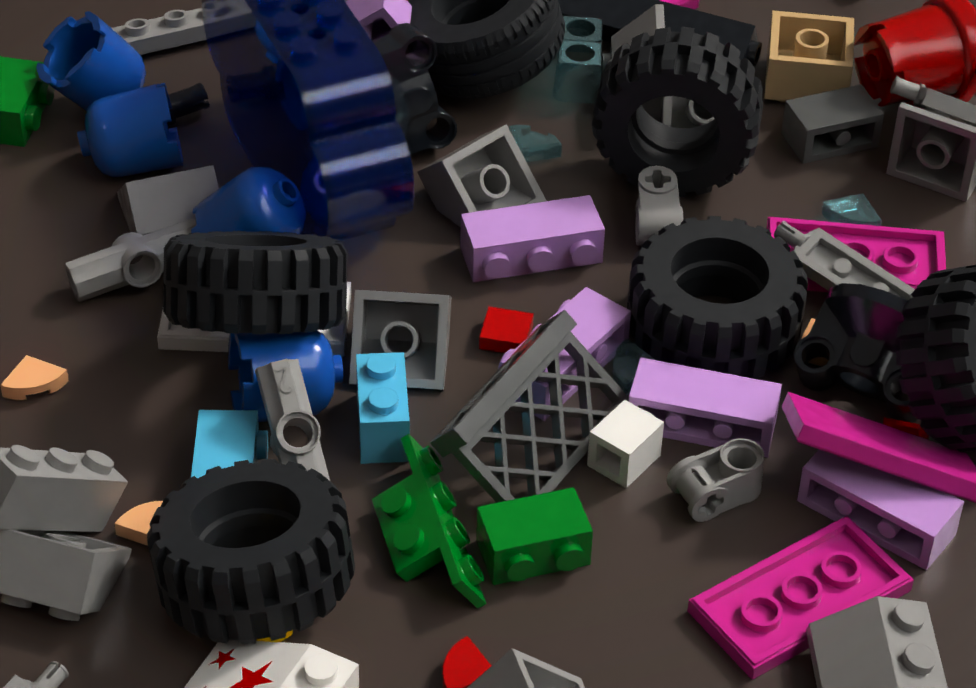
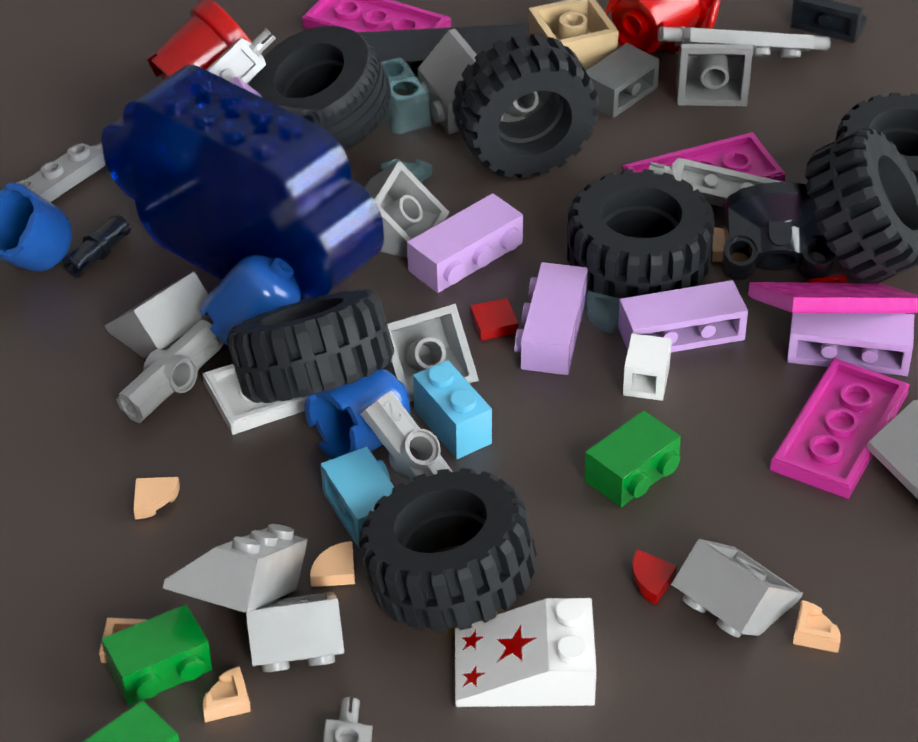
camera: 25 degrees left, 0 degrees up
blue cylinder [77,83,184,177] -> none
green bracket [372,434,486,609] -> none
dark grey fence [430,310,629,503] -> none
light grey piece [635,165,683,245] -> none
light grey piece [666,438,764,522] -> none
clear light blue tile [822,193,882,226] -> none

